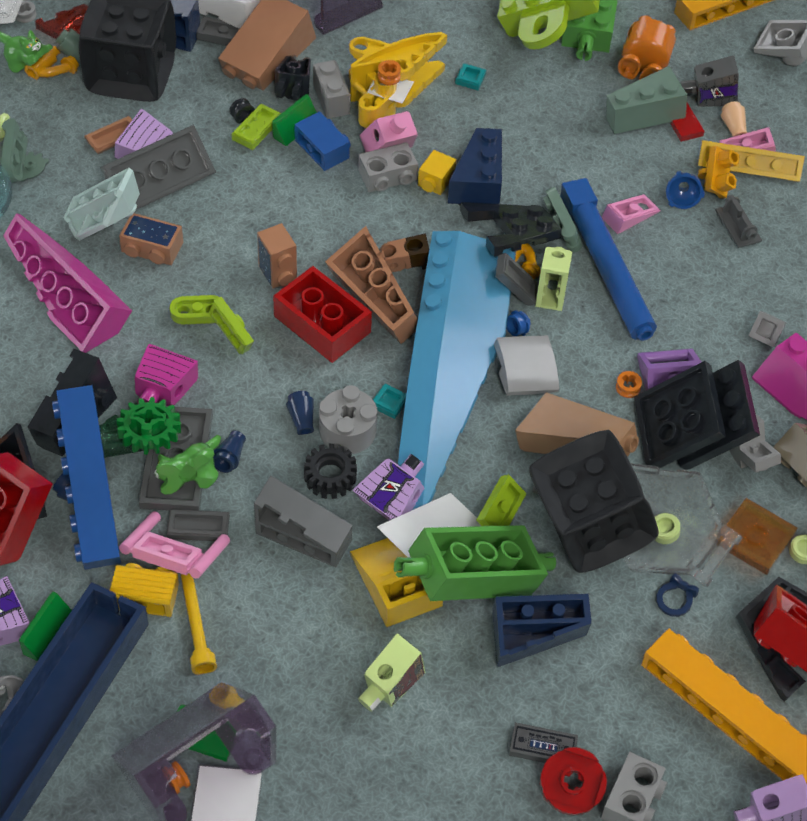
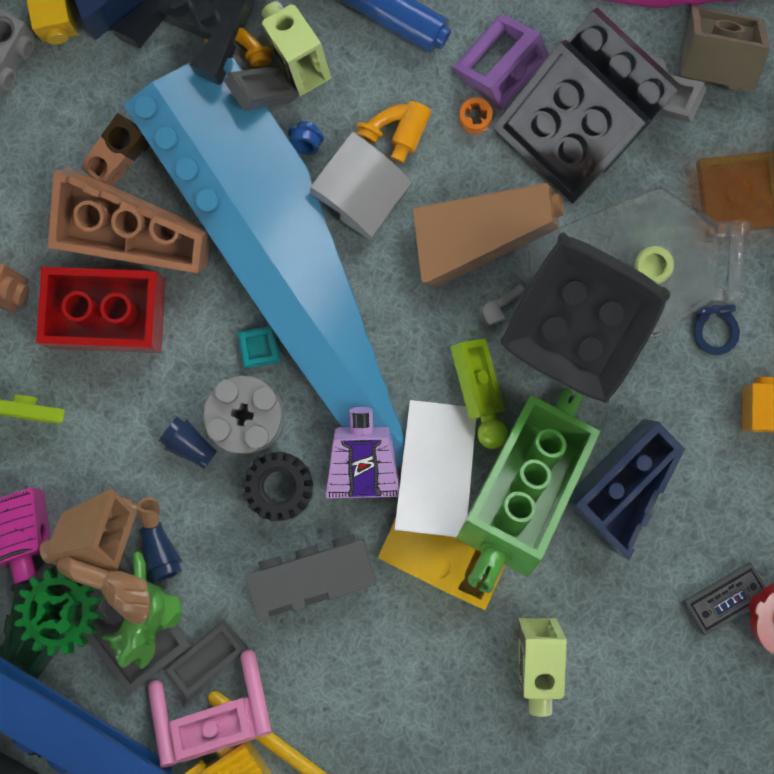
camera: 30 degrees left, 30 degrees up
none -> medium nougat torso [40,488,160,624]
none -> light orange plant [356,101,432,164]

